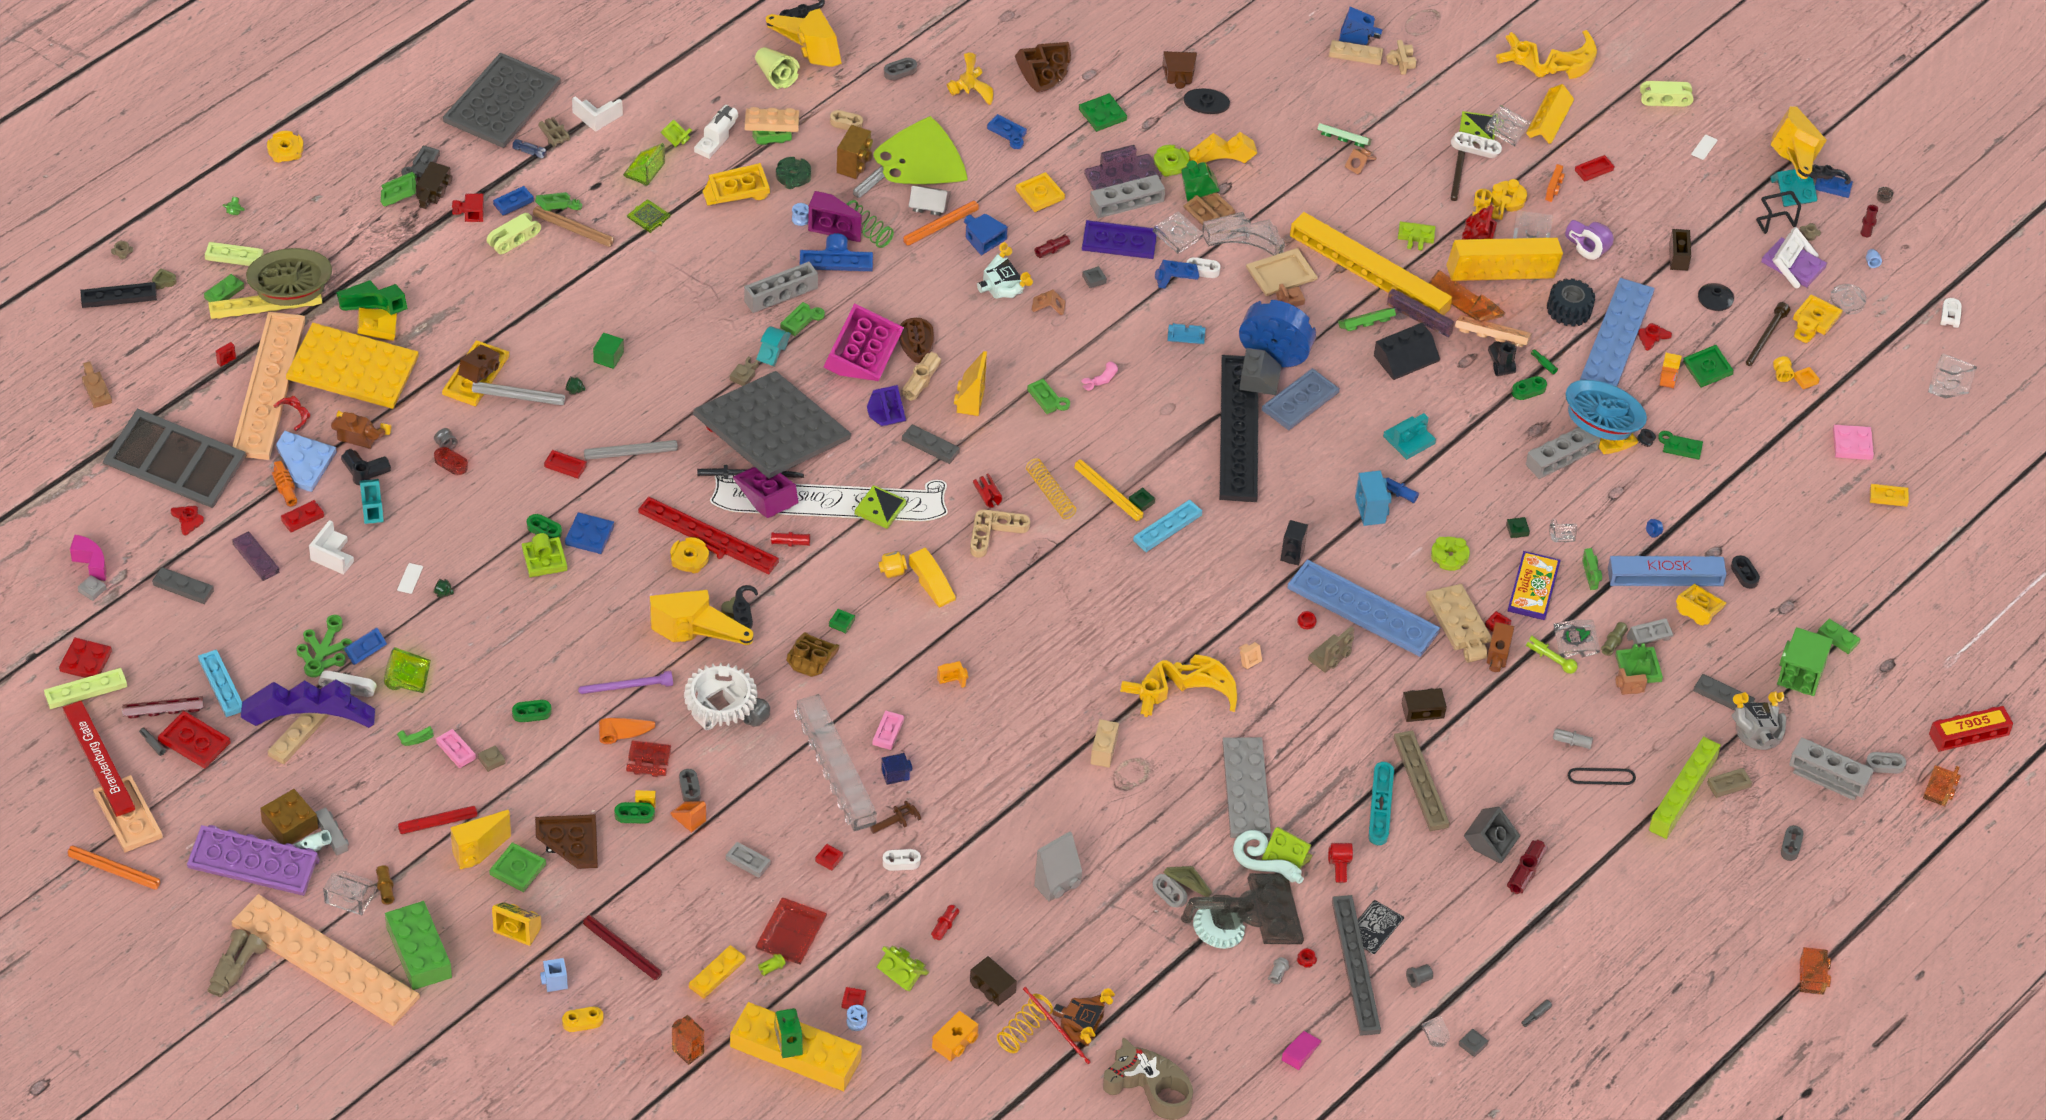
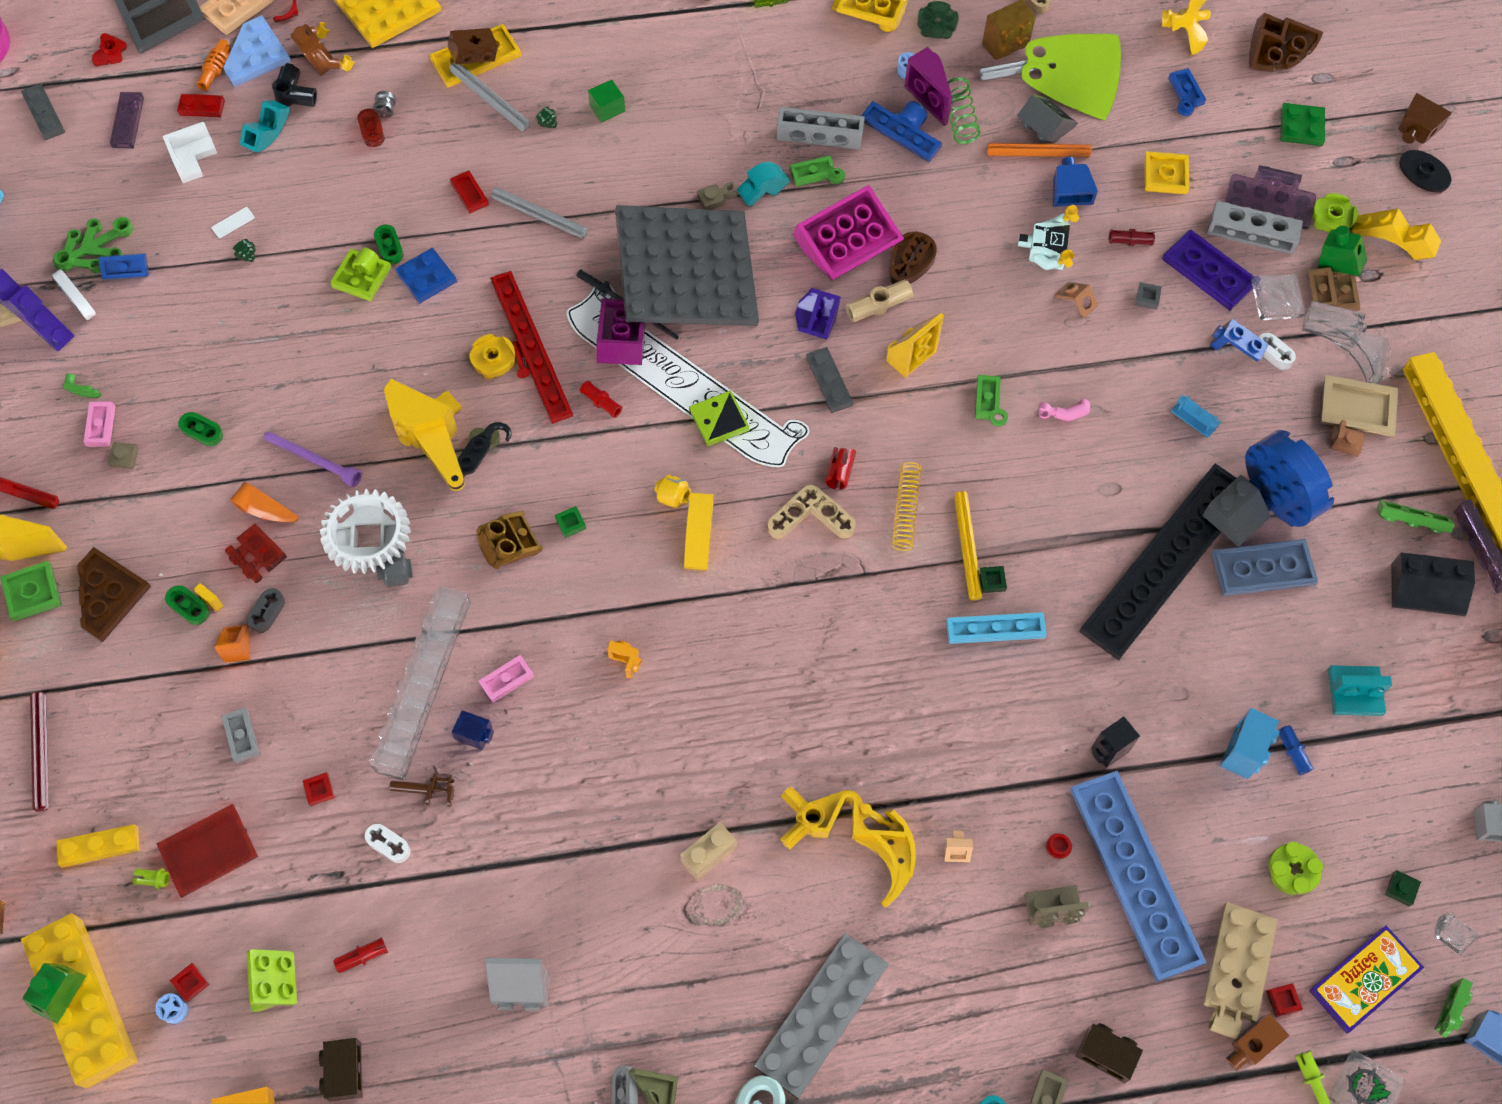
camera: 40 degrees right, 15 degrees up
clear neon green slope [384,647,431,693] -> none

